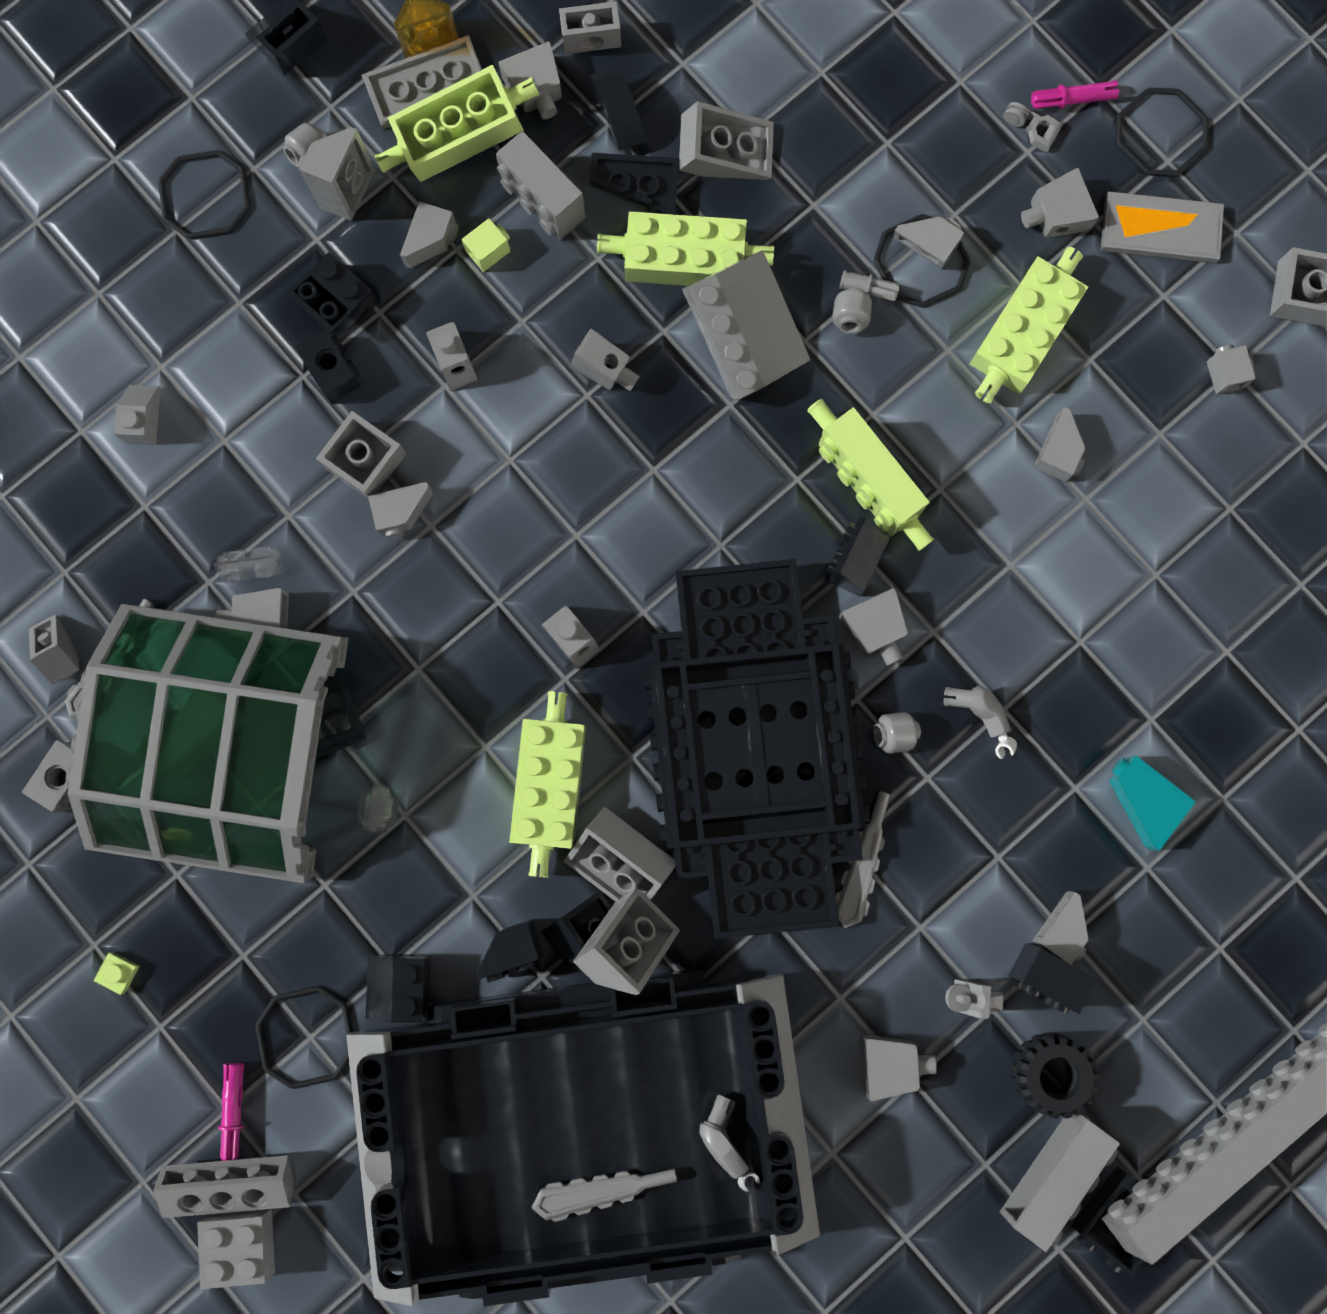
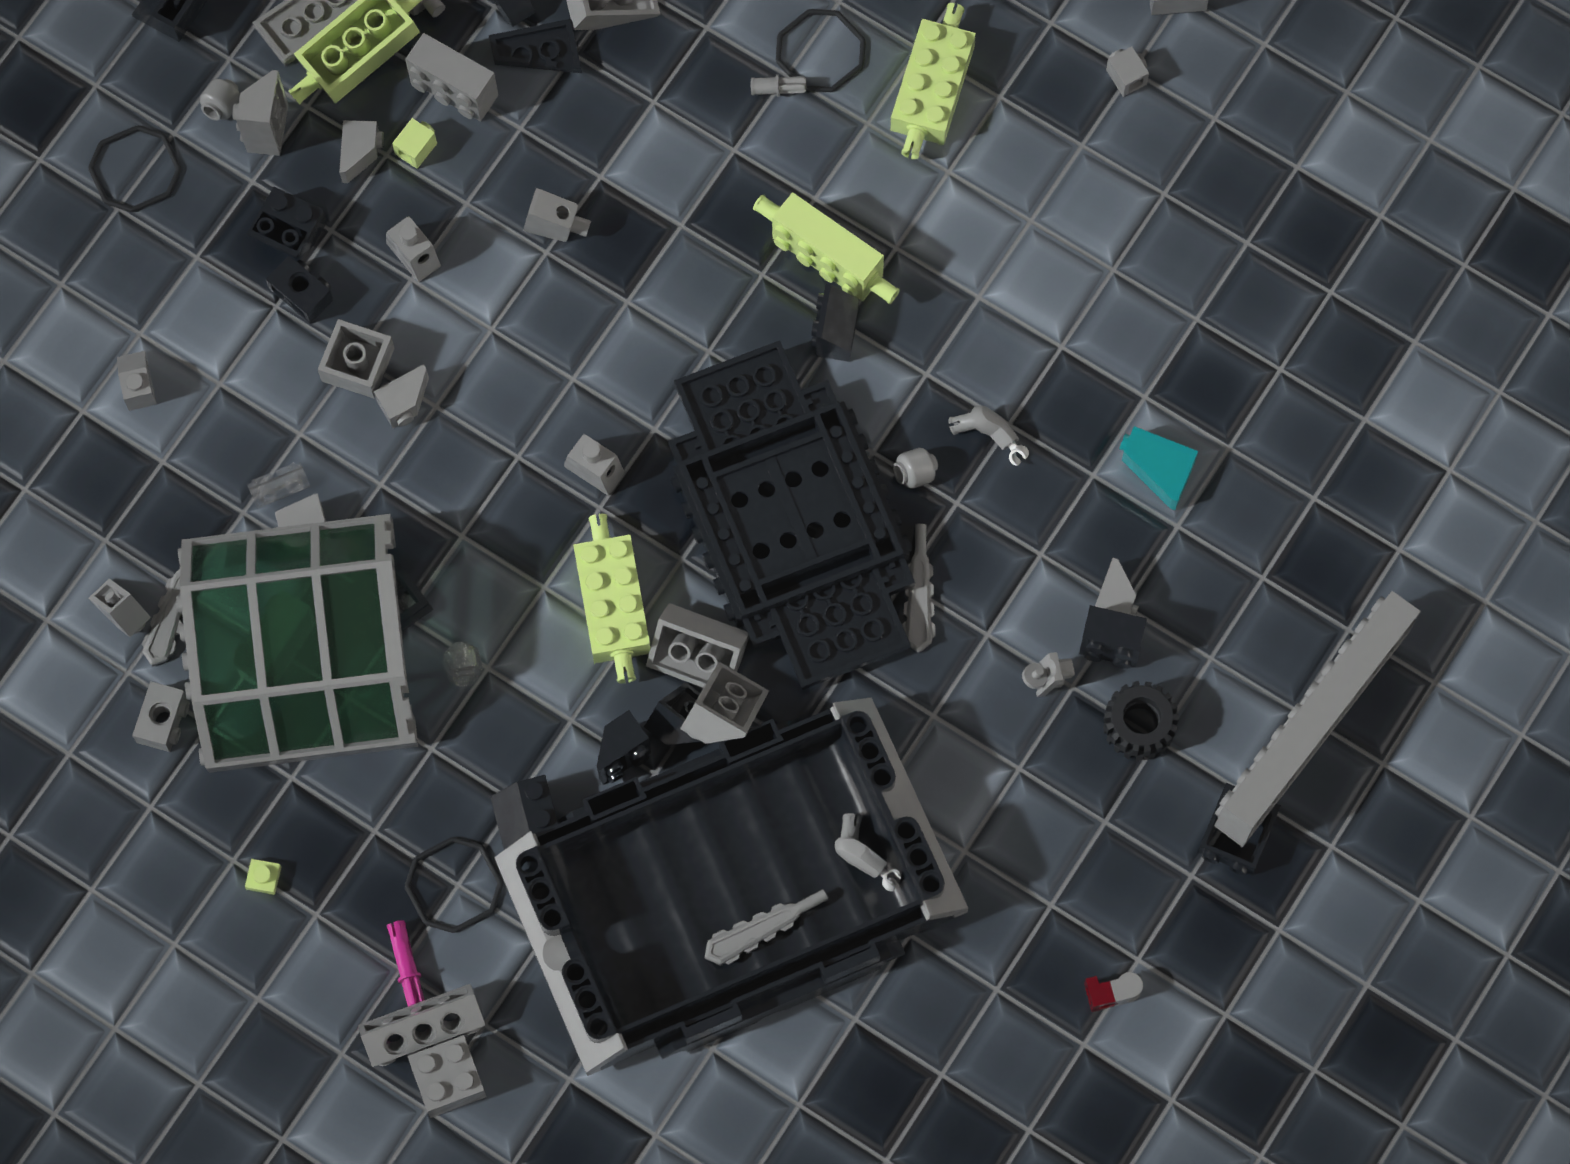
camera: 15 degrees left, 10 degrees down
yellowish green brick [597,212,774,286] -> none
light grey slope [682,250,810,400] -> none
light grey head [832,288,872,334] -> none
light grey torso [838,588,908,666] -> none
light grey torso [862,1035,936,1101] -> none
light grey slope [894,216,965,269] -> none
light grey piece [1000,1112,1120,1252] -> none
light grey slope [1033,407,1085,482] -> none

